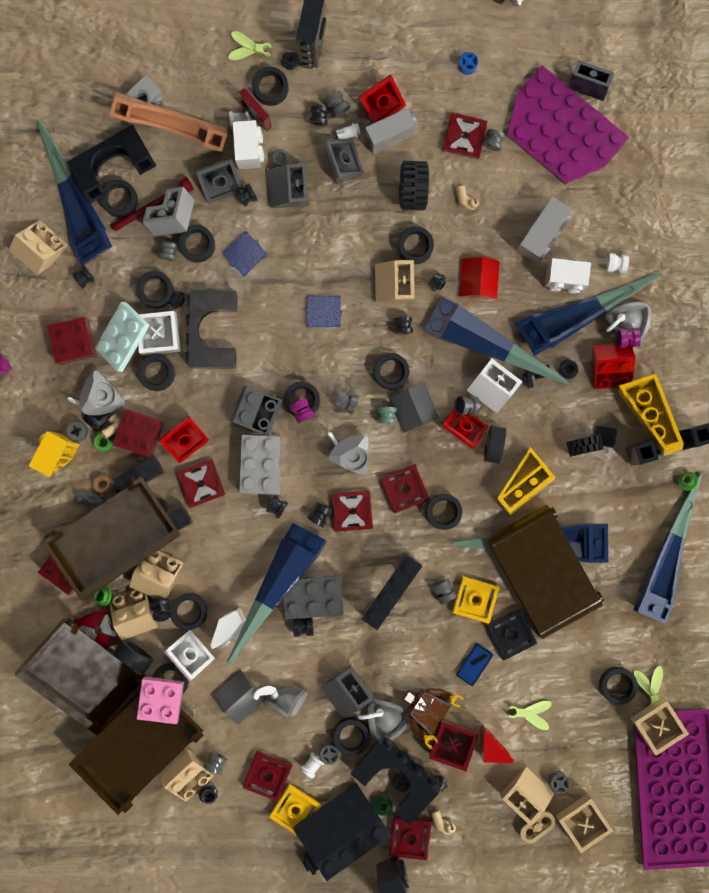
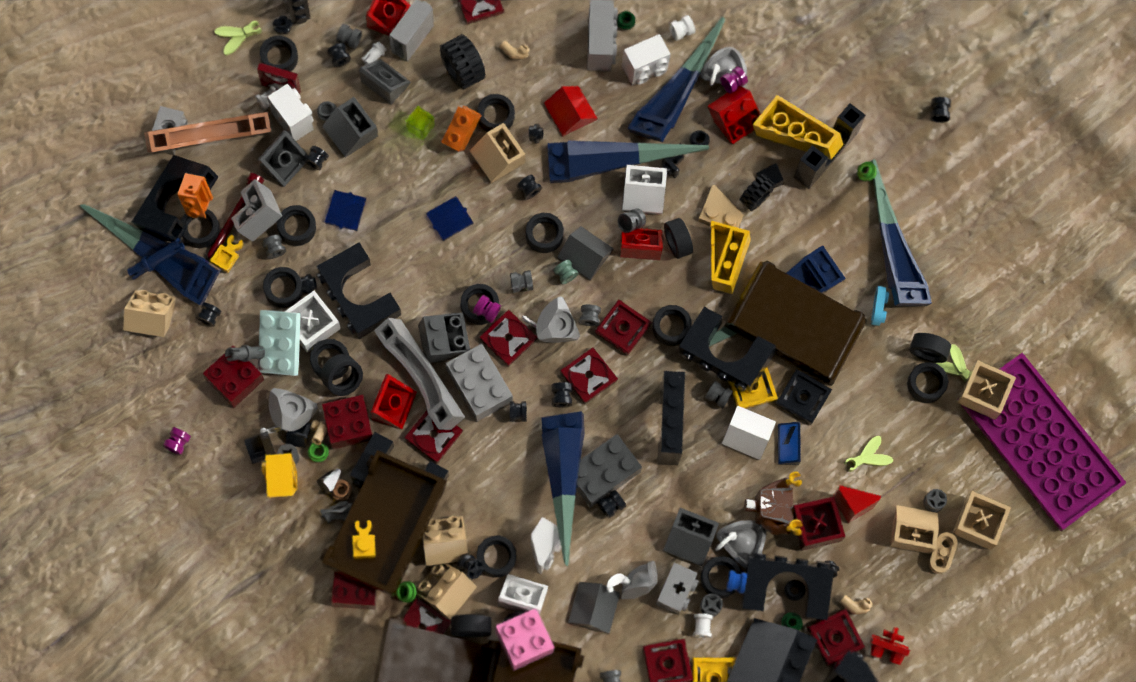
camera: 45 degrees left, 15 degrees down
none -> dark blue pin [127,238,185,280]
none -> orange hinge [177,173,213,218]
none -> yellow plate [210,235,244,273]
none -> dark grey pin [225,345,265,362]
none -> black panel [244,431,276,464]
none -> slope [317,469,341,494]
none -> black tyre [321,354,363,396]
none -> yellow plate [353,520,375,559]
none -> light grey arch [374,318,465,430]
none -> clear neon green panel [406,106,435,140]
none -> orange hinge [441,106,482,151]
none -> dark red piece [480,310,538,367]
none -> dark grey wheel [579,304,601,326]
none -> dark green plate [616,11,636,30]
none -> light grey brick [656,563,699,615]
none -> black arch [679,306,776,393]
none -> tan wing [699,185,744,228]
none -> white slope [722,406,776,460]
none -> blue wheel [726,570,747,594]
none -> red hips [870,627,910,665]
none -> medium azure plate [871,286,889,326]
none -> black tyre [909,333,951,363]

